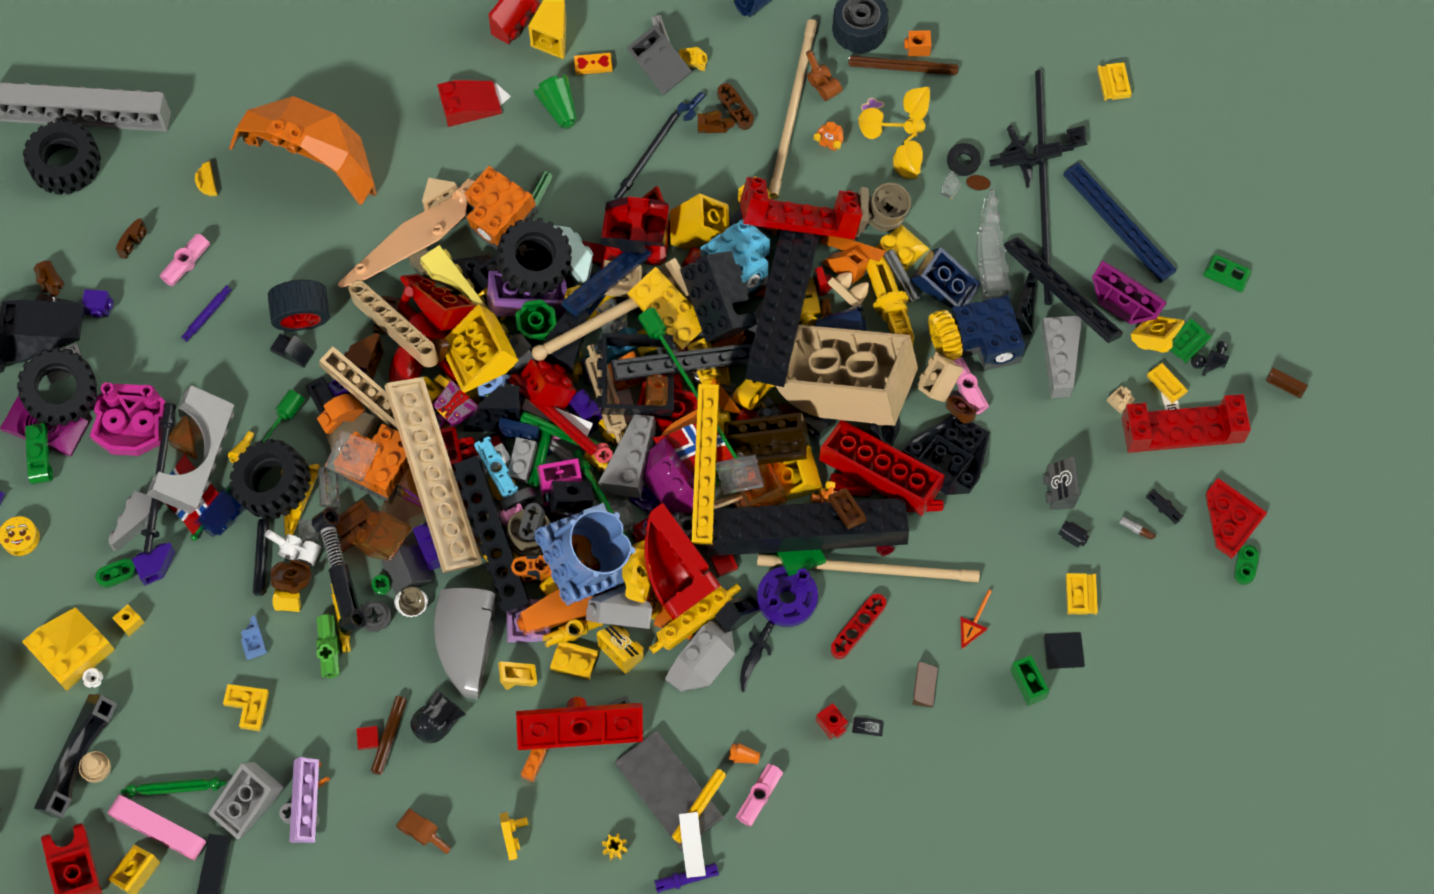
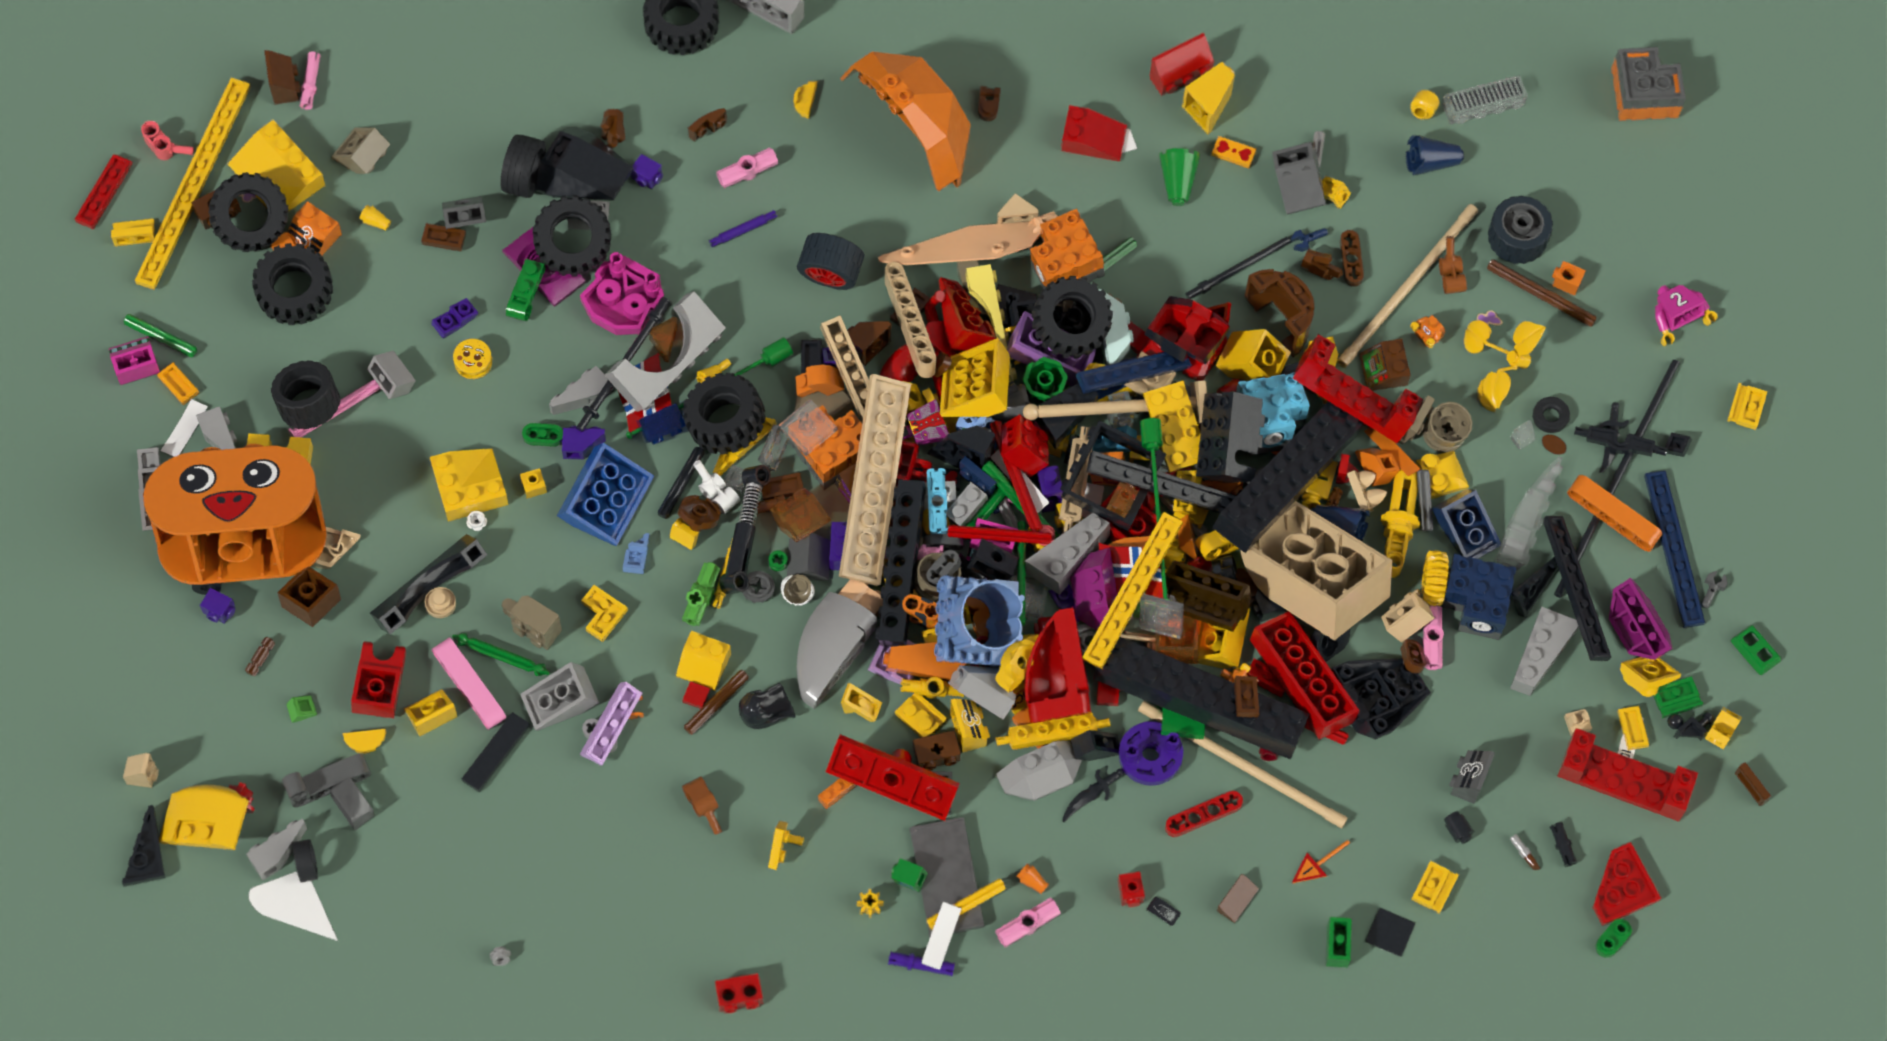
camera: 25 degrees right, 0 degrees up
black slope [270,333,314,368] -> none
none -> dark tan hinge [502,595,562,650]
none -> blue slope [557,442,654,546]
none -> yellow slope [676,631,731,691]
none -> light nougat brick [838,579,883,617]
none -> green brick [891,858,928,892]
none -> reddish brown brick [913,730,961,771]
none -> red axle [947,525,1052,544]
none -> reddish brown plate [978,86,1001,122]
none -> reddish brown cylinder [1244,269,1314,357]
none -> reddish brown slope [1359,339,1411,391]
none -> orange beam [1567,475,1662,552]
none -> dark pink torso [1655,285,1717,346]
none -> dark grey bar [1702,571,1727,608]
none -> yellow brick [1705,707,1742,750]

